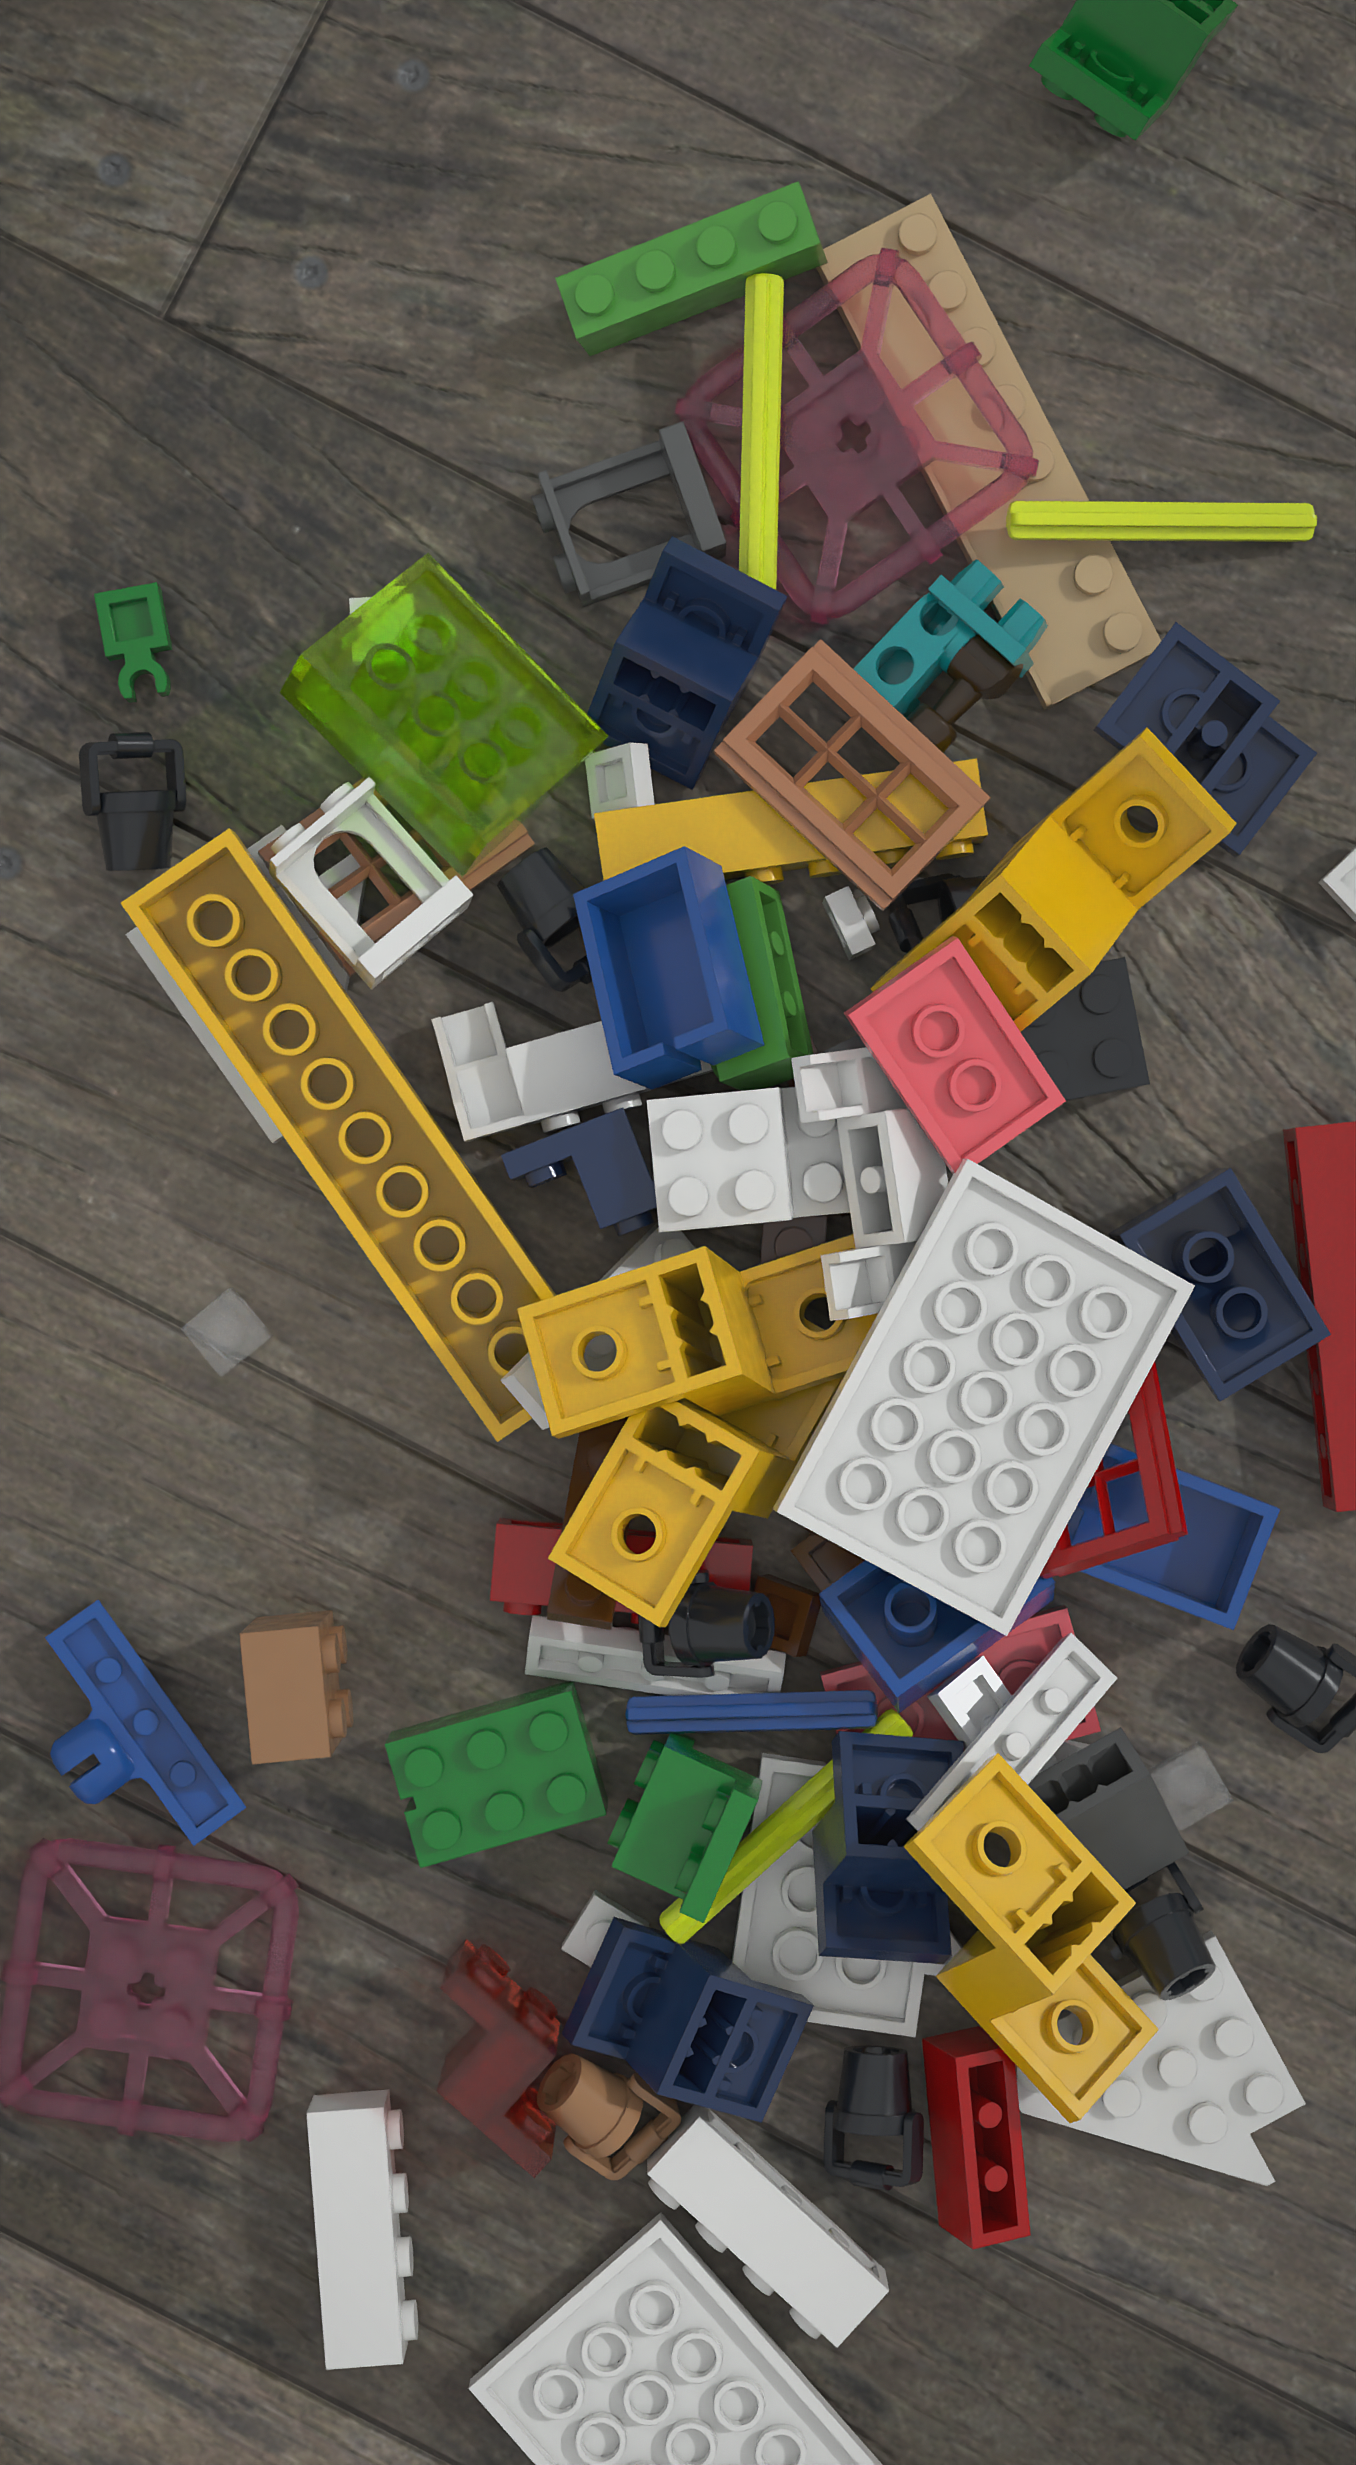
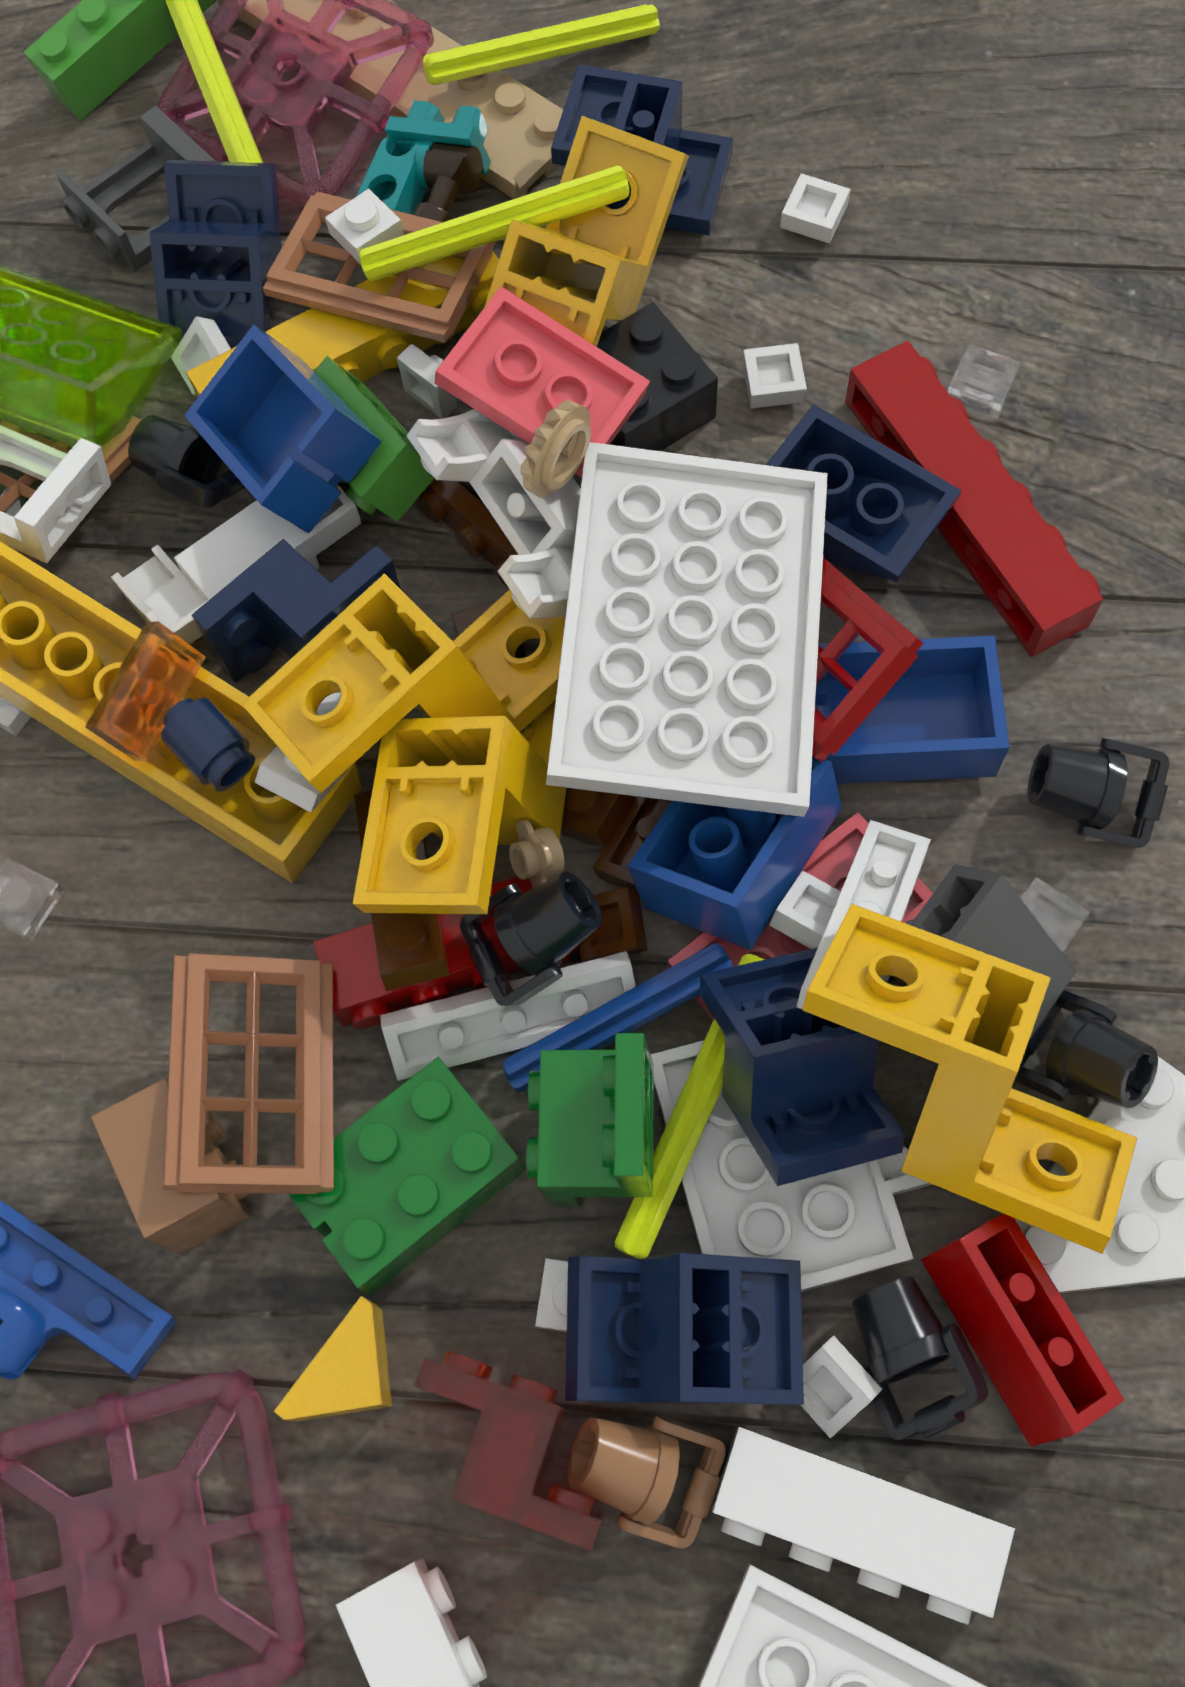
camera: 15 degrees left, 20 degrees down
white bracket [647,1087,850,1232] -> none
none -> clear orange plate [85,621,206,761]
none -> dark blue brick [161,698,255,791]
none -> nougat piece [163,953,334,1194]
none -> yellow slope [274,1296,392,1422]
none -> white plate [325,189,405,265]
none -> neon yellow axle [359,165,630,281]
none -> tan plate [509,819,565,888]
none -> tan gear [521,399,591,498]
none -> white plate [742,343,807,409]
none -> white plate [801,1335,882,1438]

